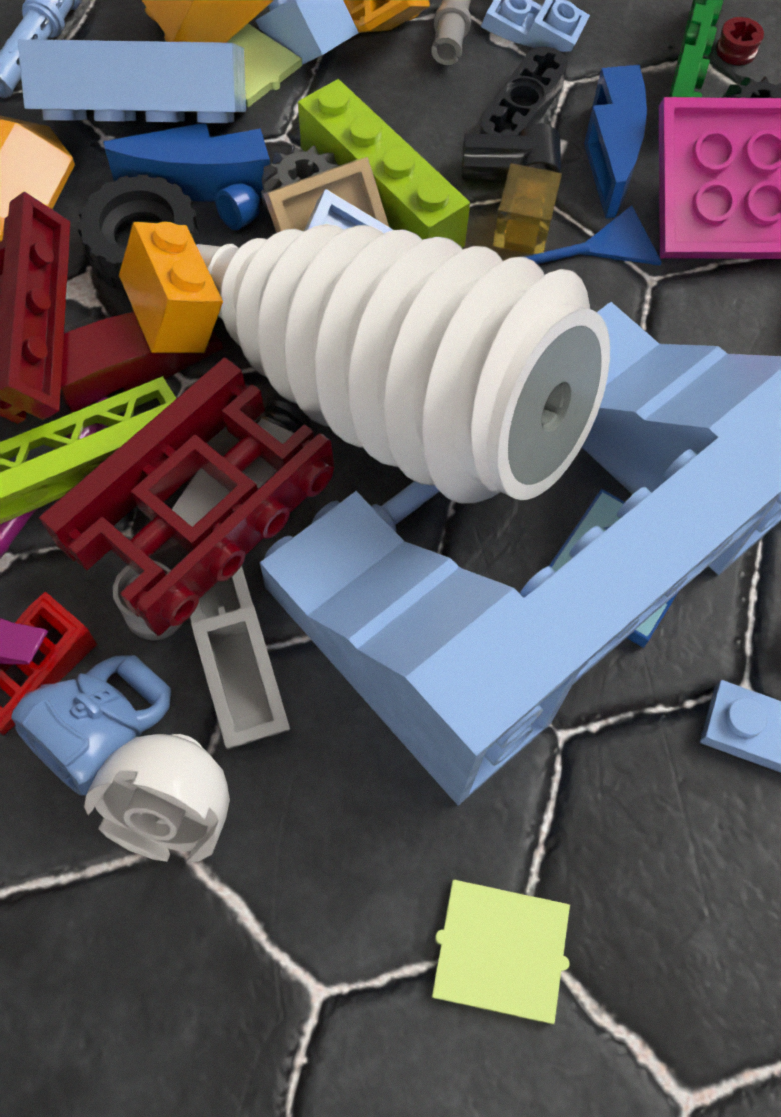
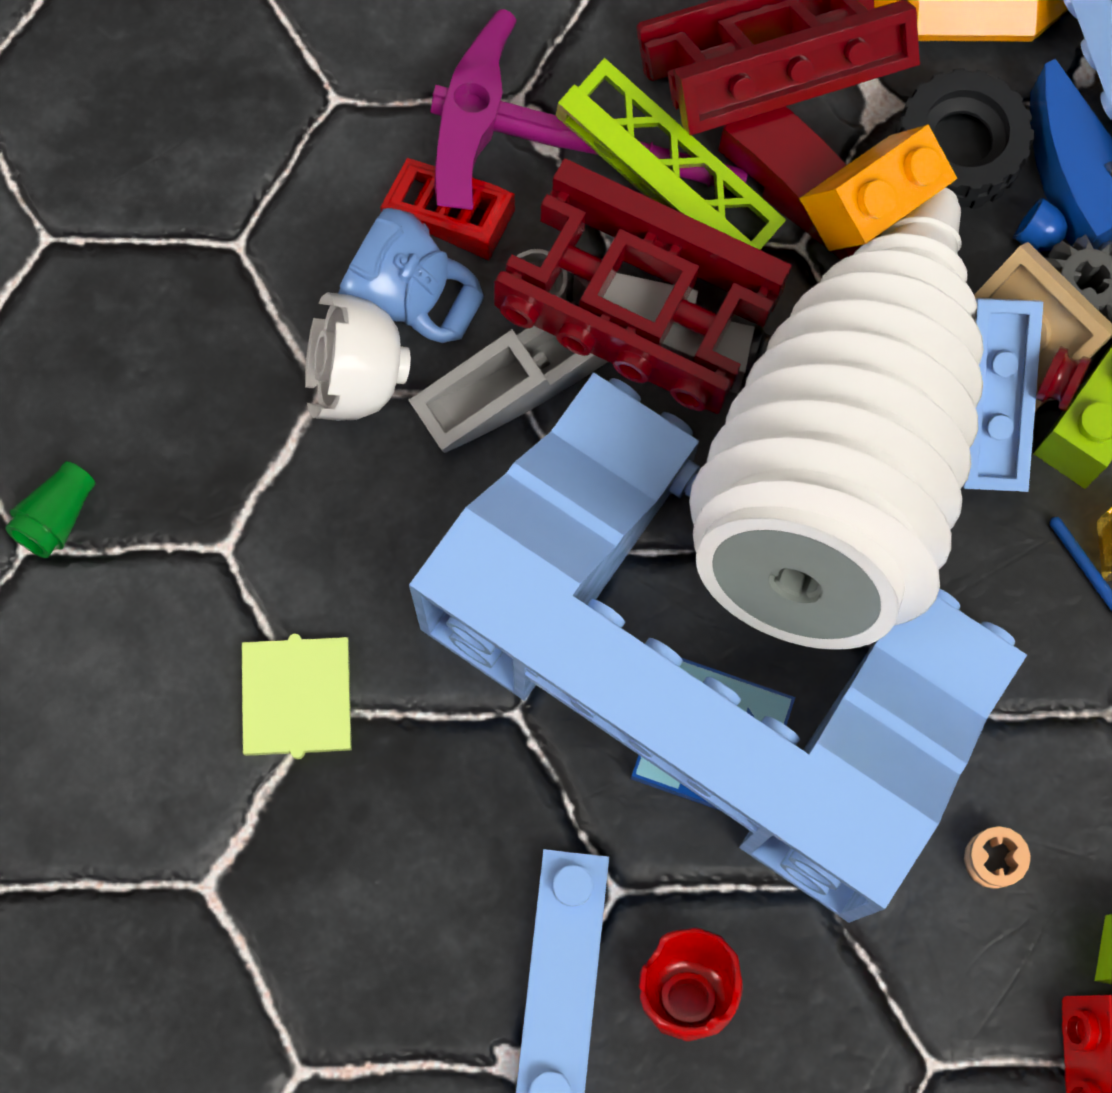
camera: 75 degrees right, 10 degrees up
none -> dark red bush [1036,346,1091,412]

